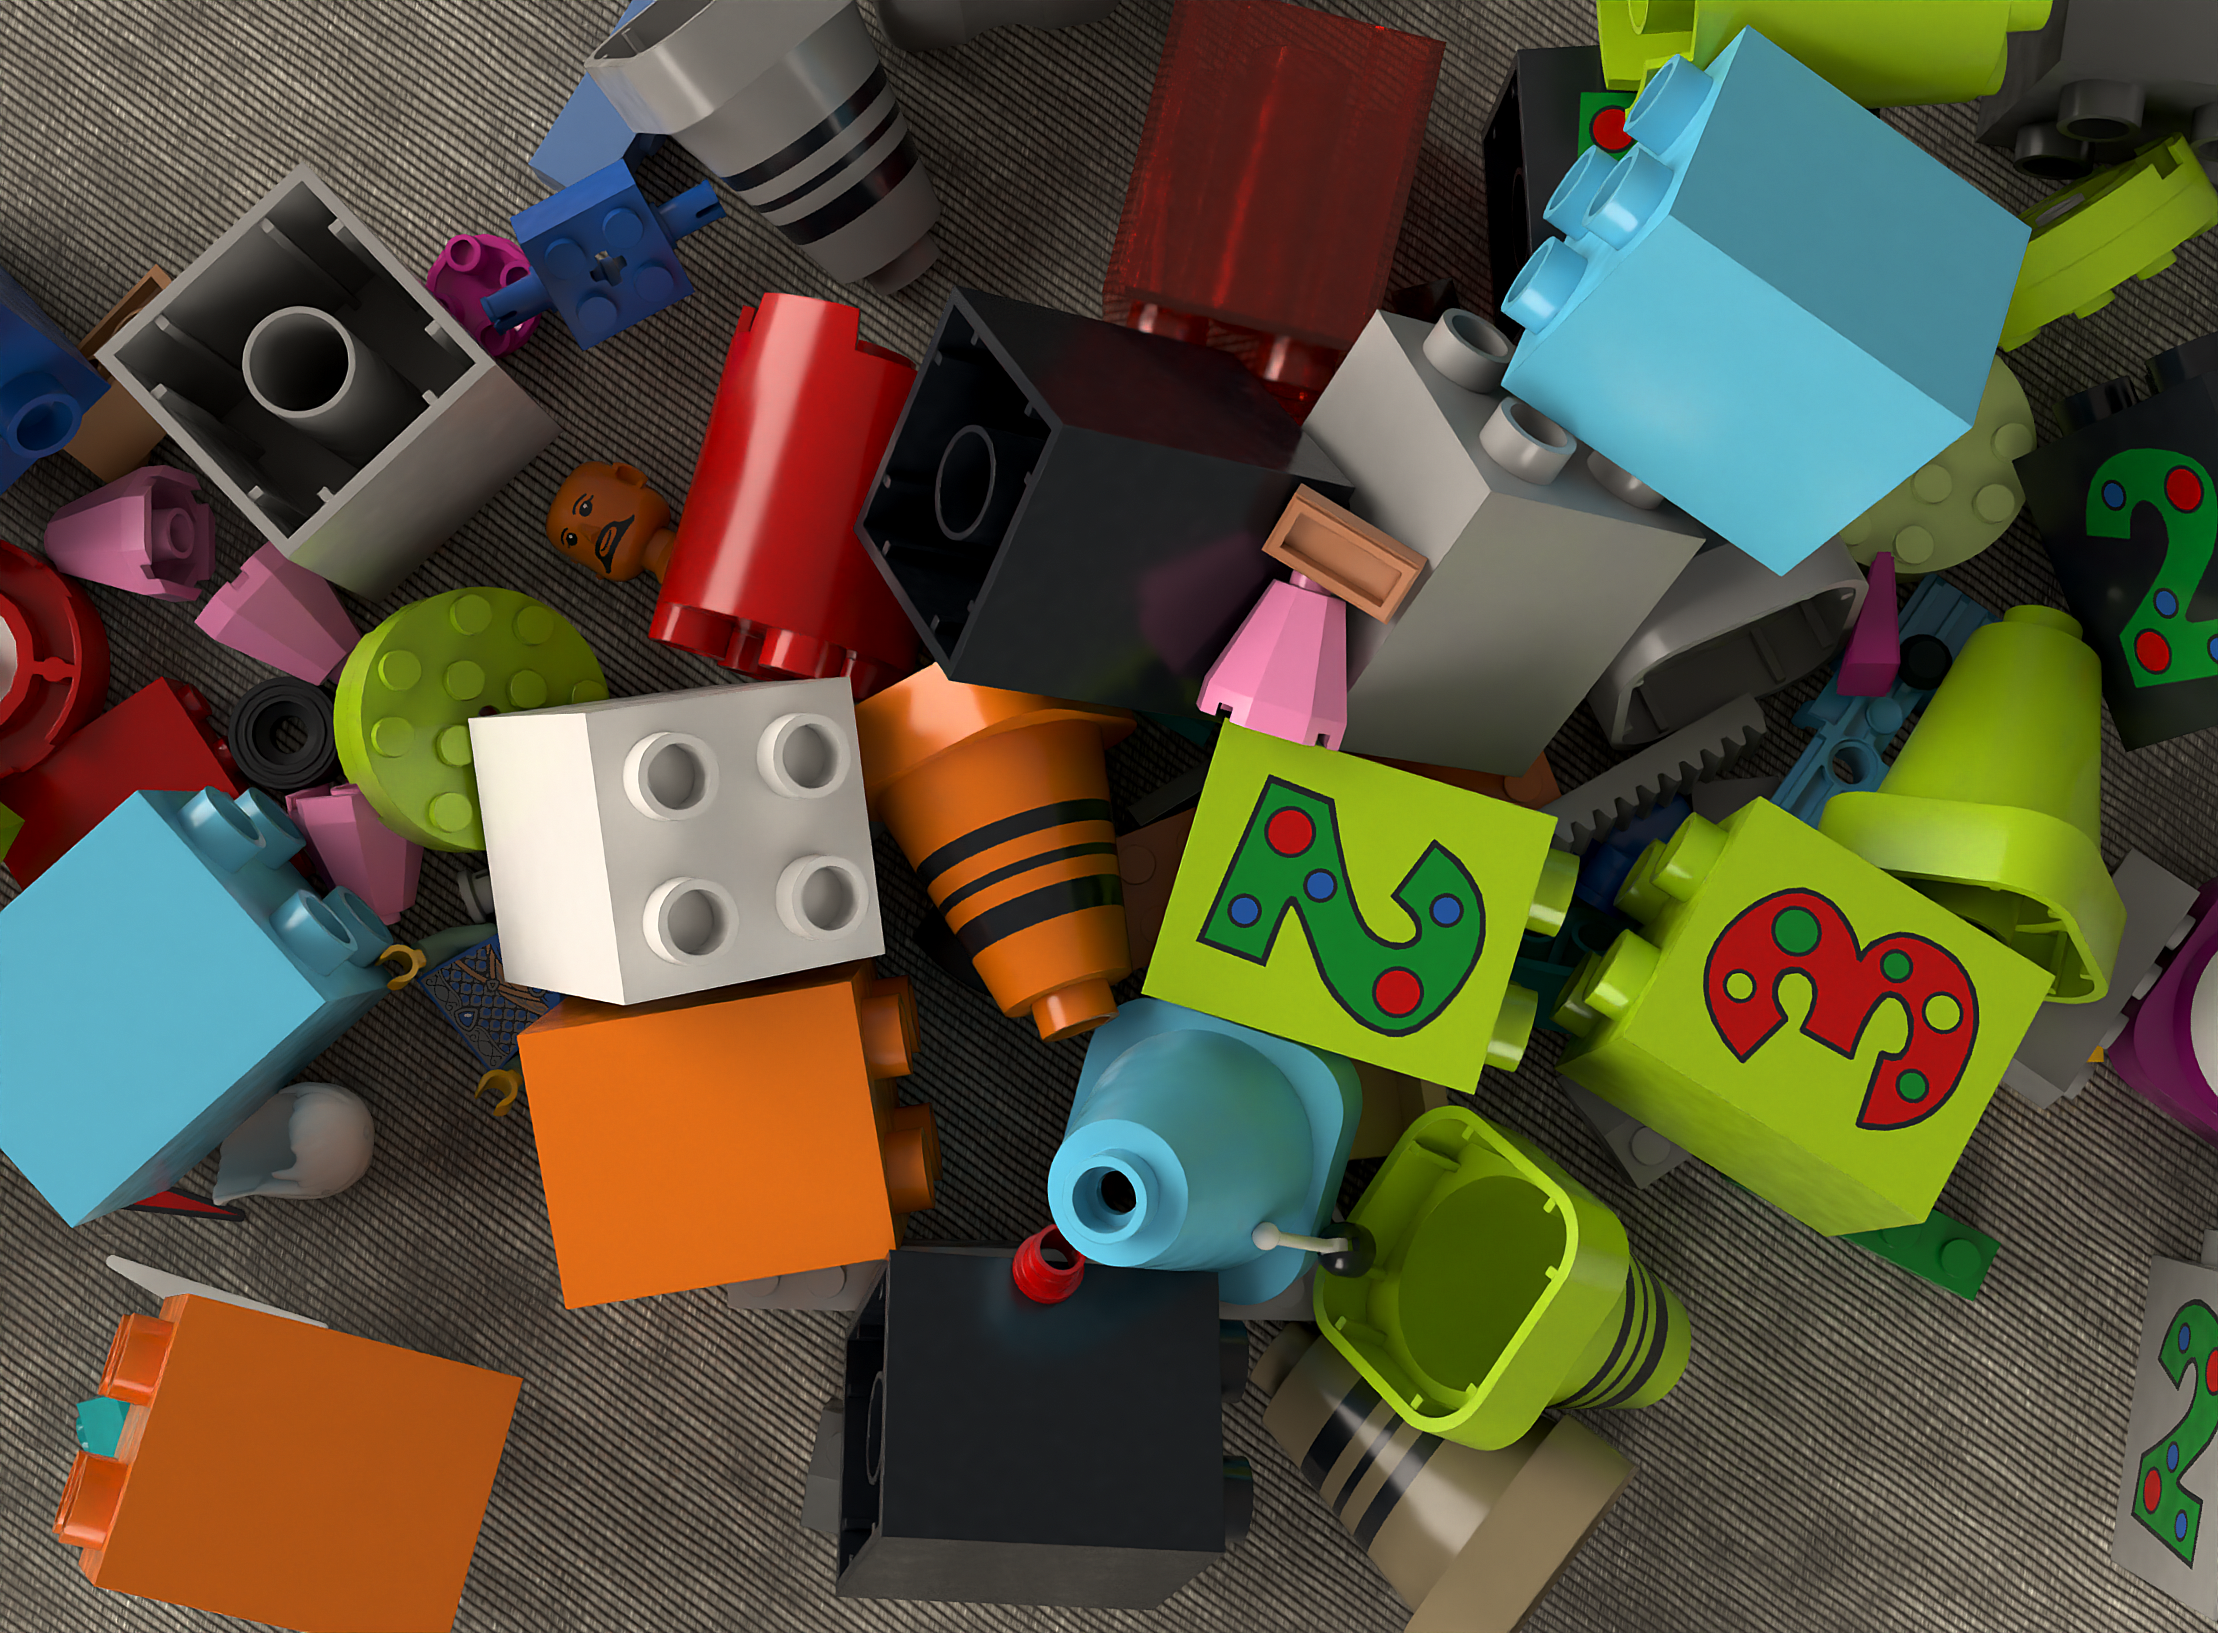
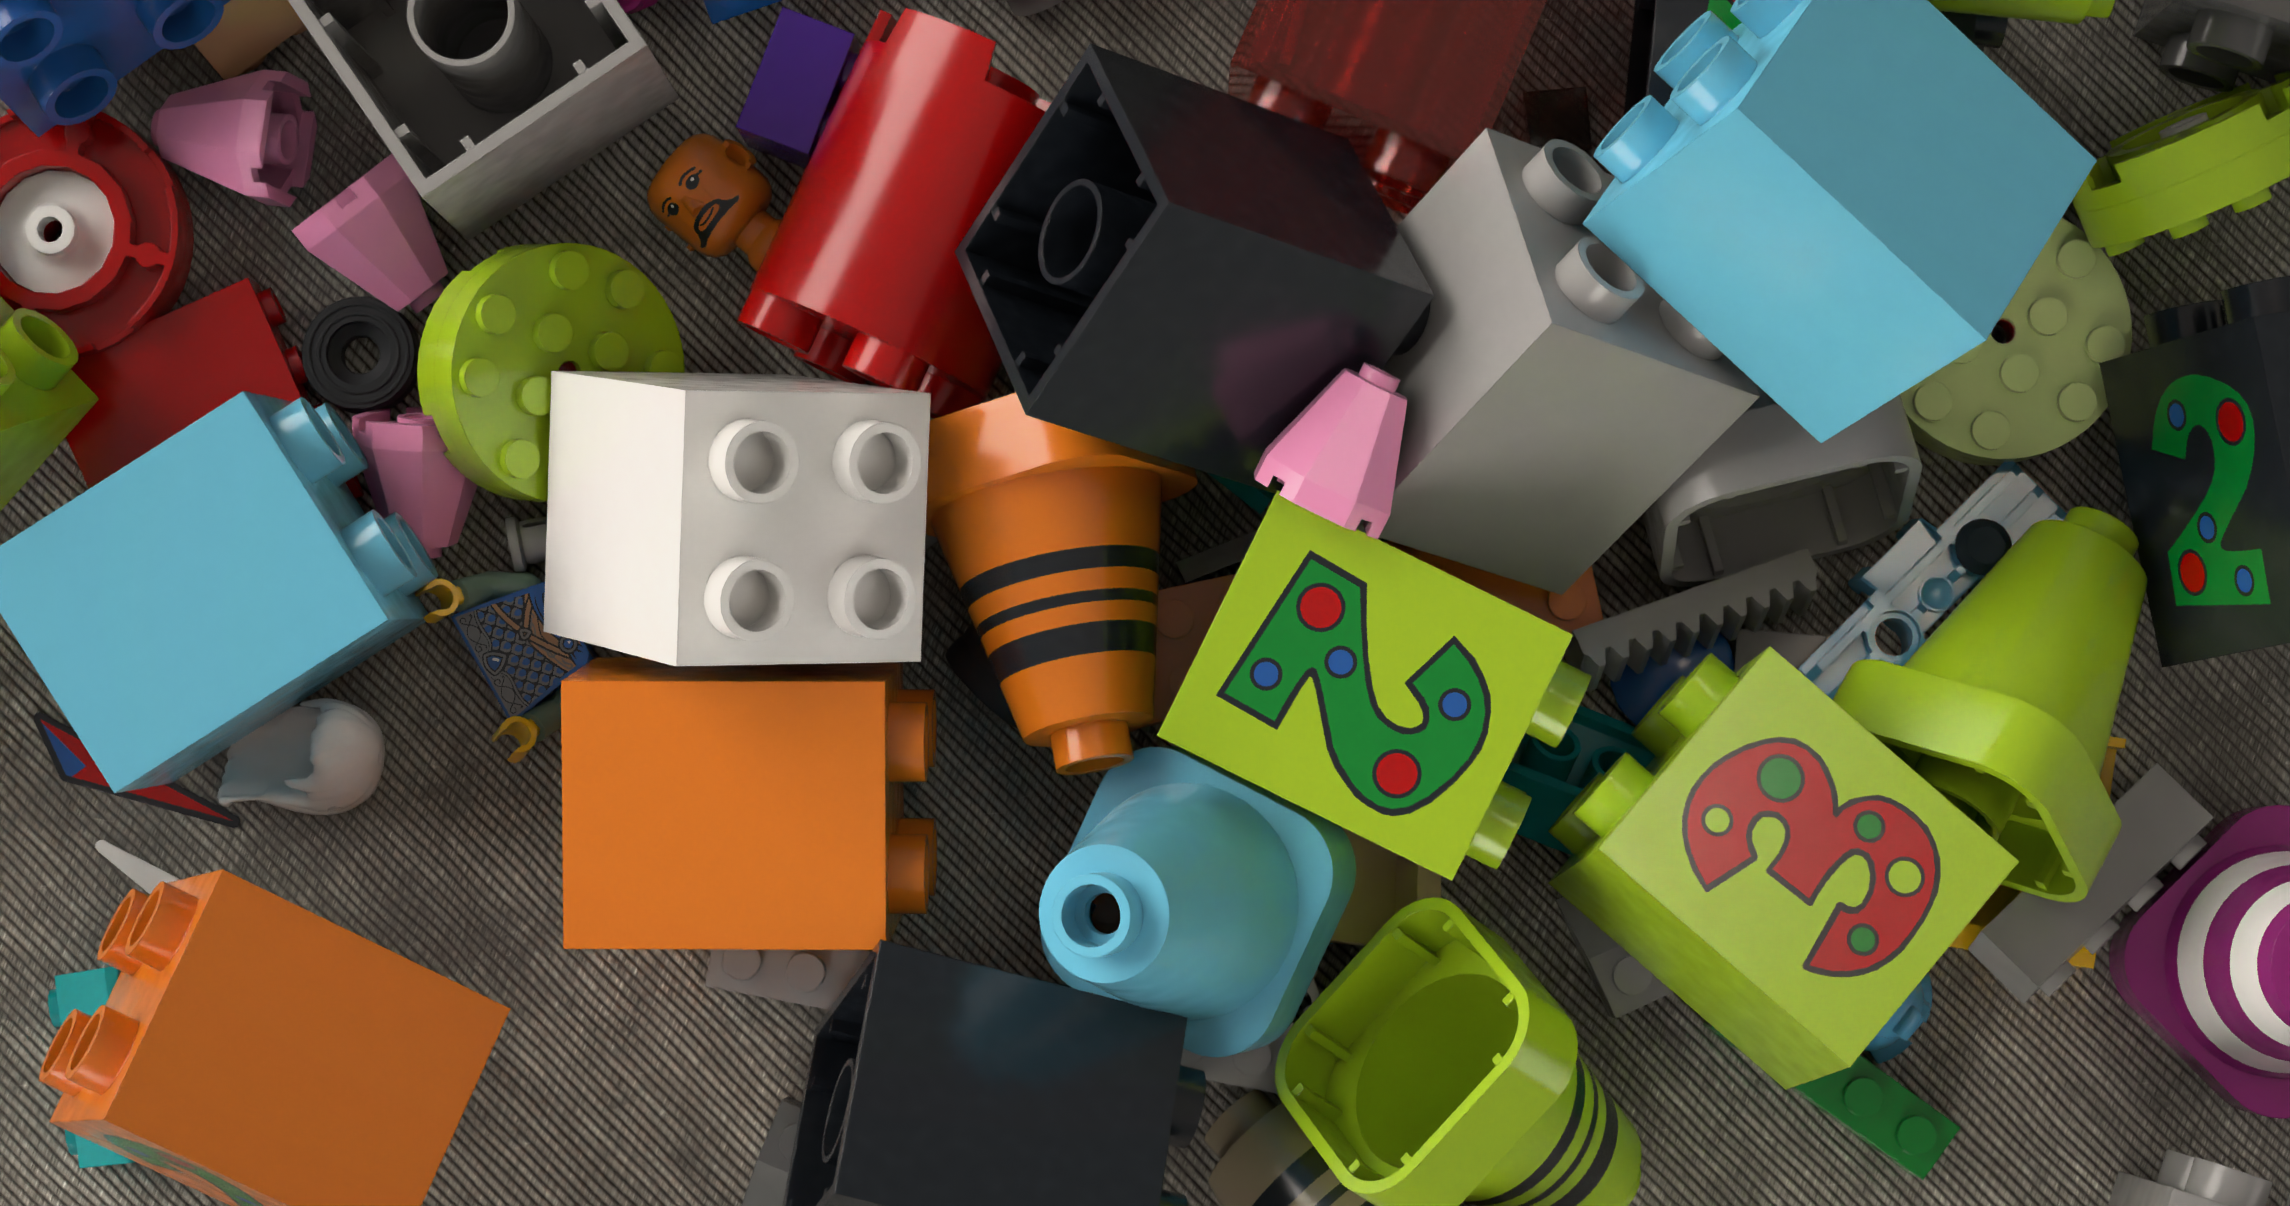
camera: 10 degrees right, 0 degrees up
red piece [1012,1224,1086,1304] -> none
hinge [1252,1221,1376,1278] -> none
nougat tile [1261,483,1428,625] -> none
blue piece [1573,841,1636,920] -> none
dark pink slope [1836,551,1901,697] -> none
none -> dark purple brick [736,7,861,168]

